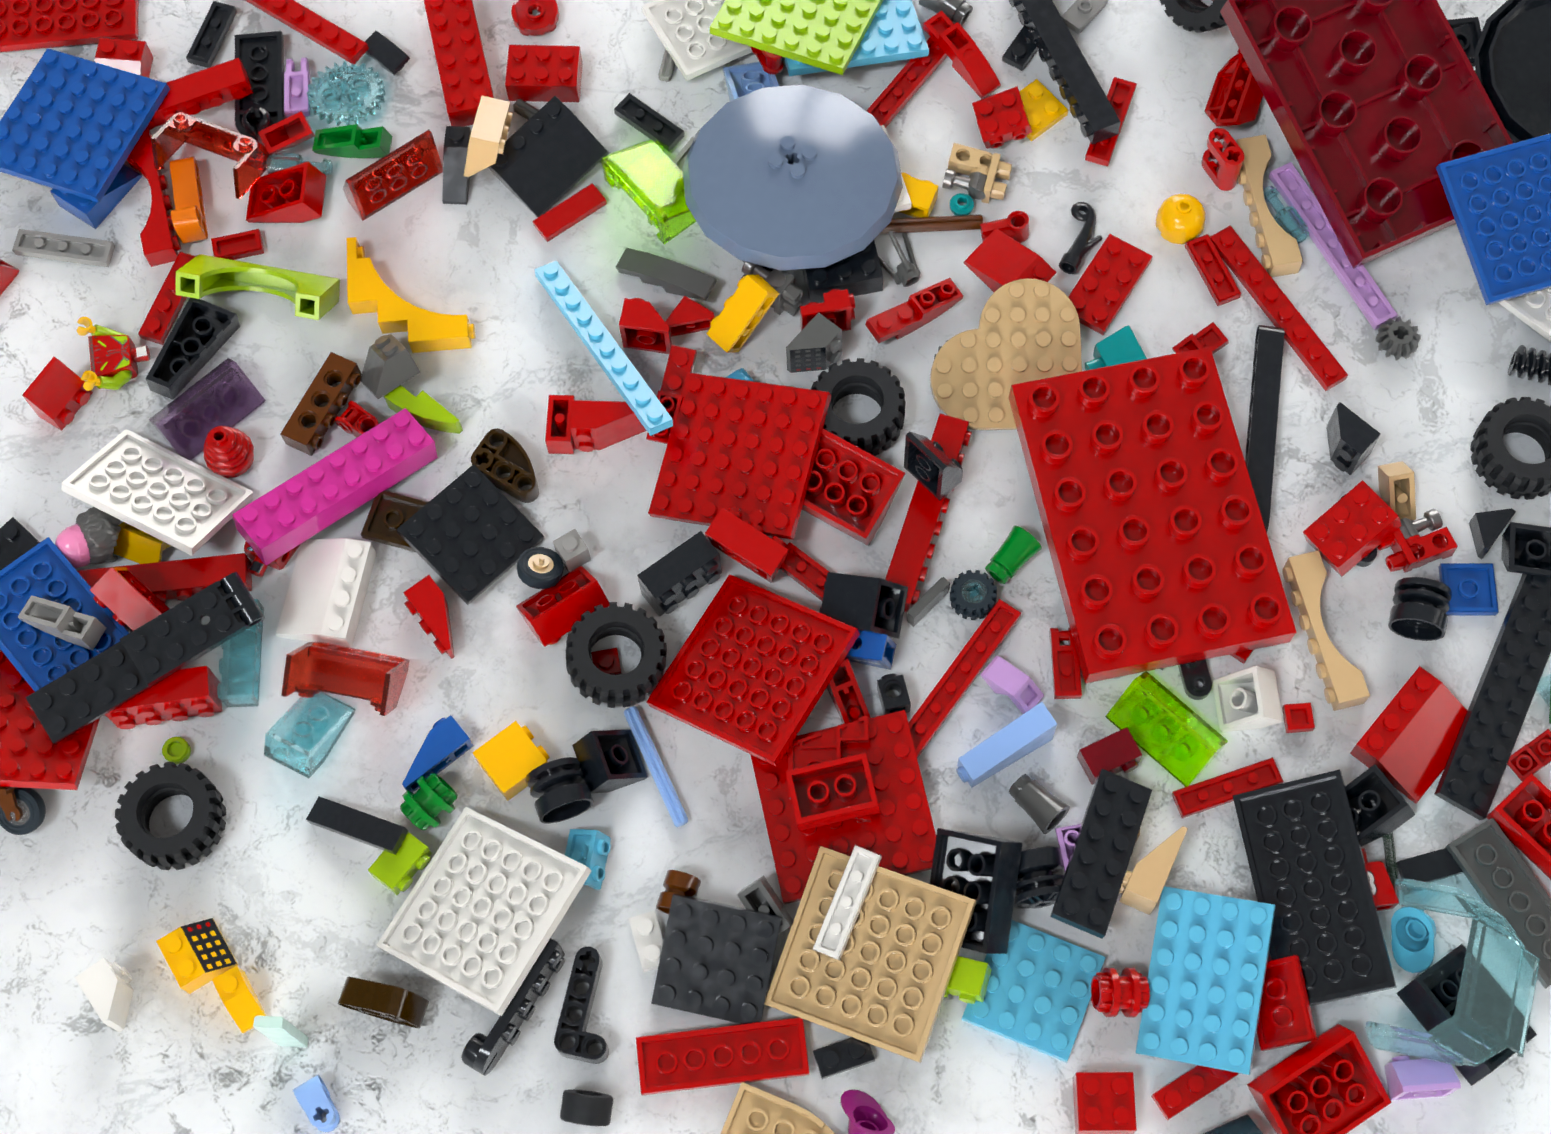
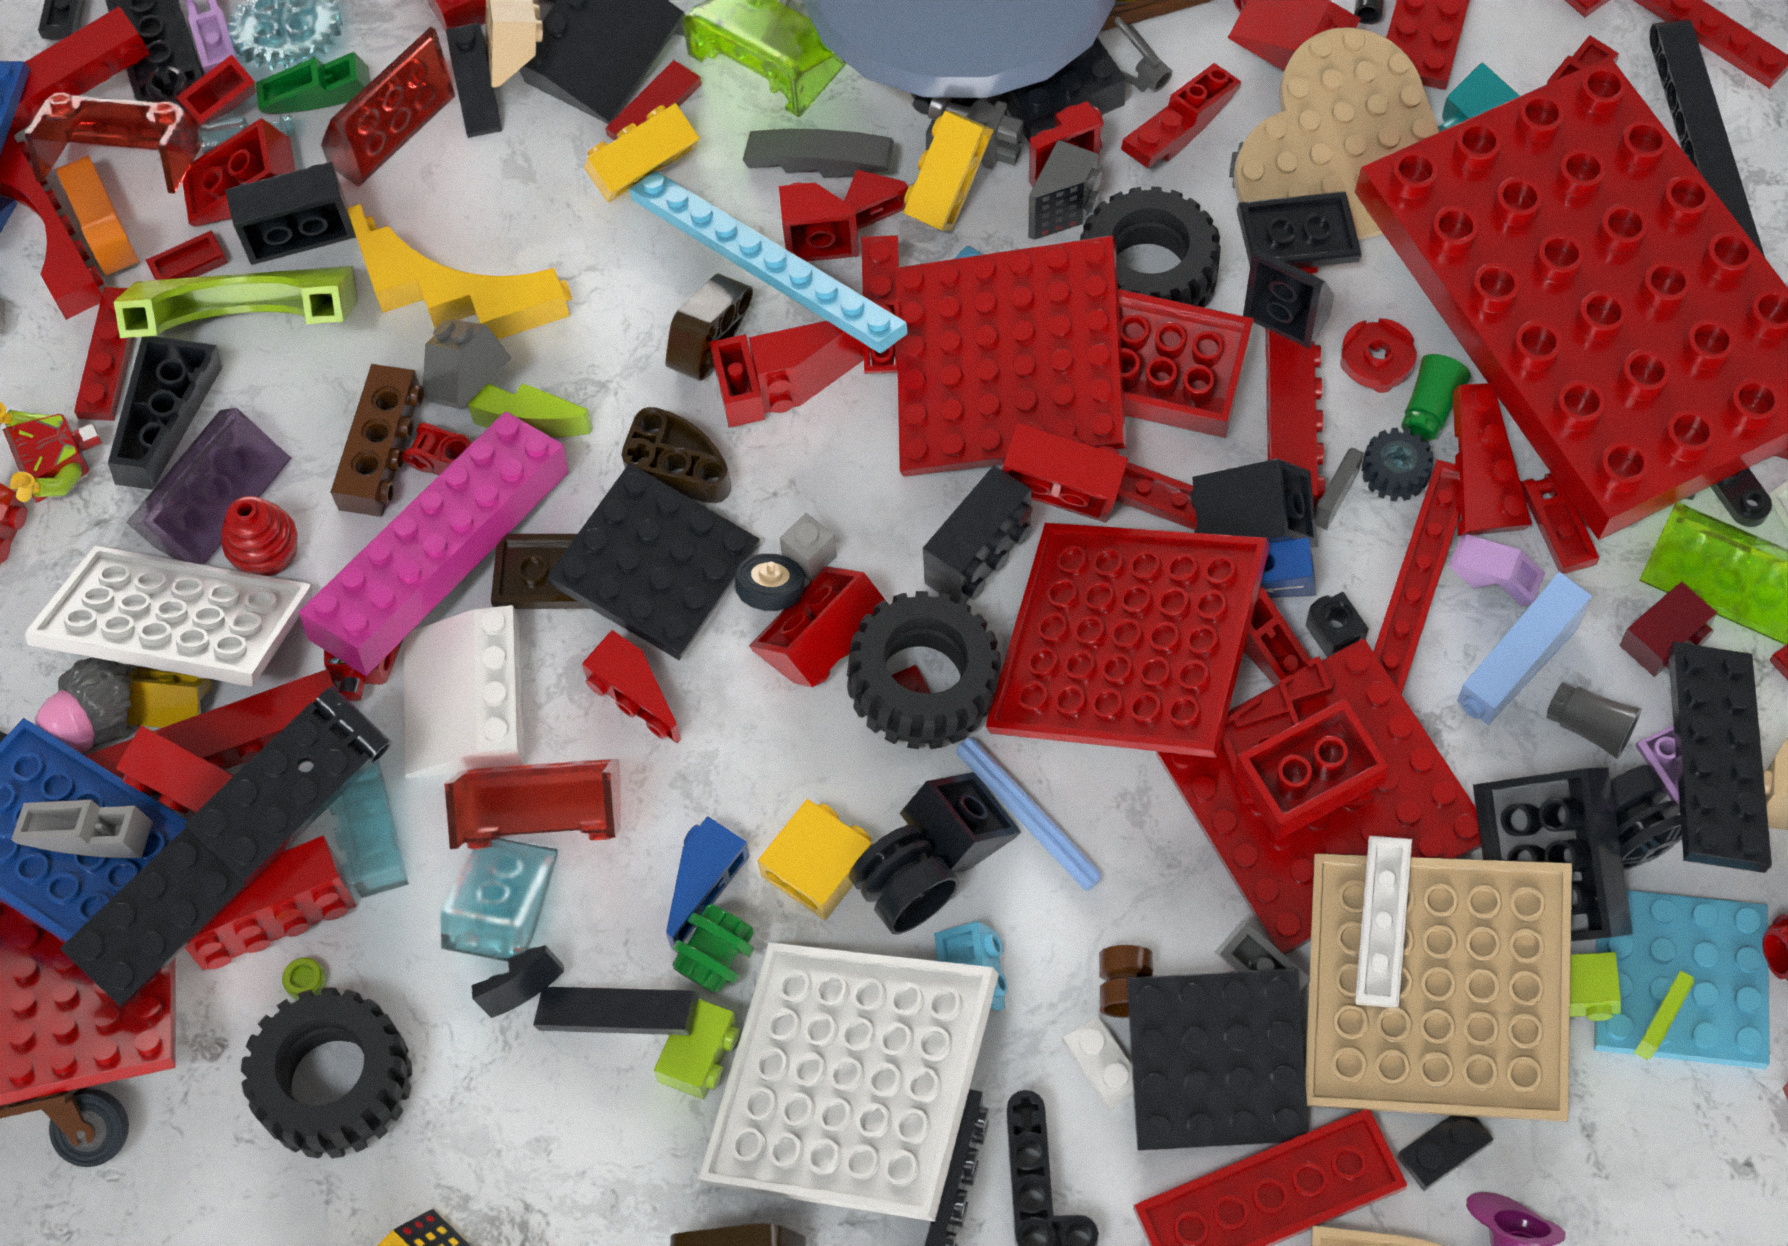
camera: 15 degrees left, 5 degrees down
none -> black brick [225,162,356,265]
none -> black slope [471,945,564,1018]
none -> yellow brick [584,103,700,203]
none -> dark brown beam [665,273,753,381]
none -> black tile [1236,191,1362,268]
none -> red plate [1340,318,1417,393]
none -> red wing [1453,383,1532,536]
none -> lime tile [1634,970,1695,1060]

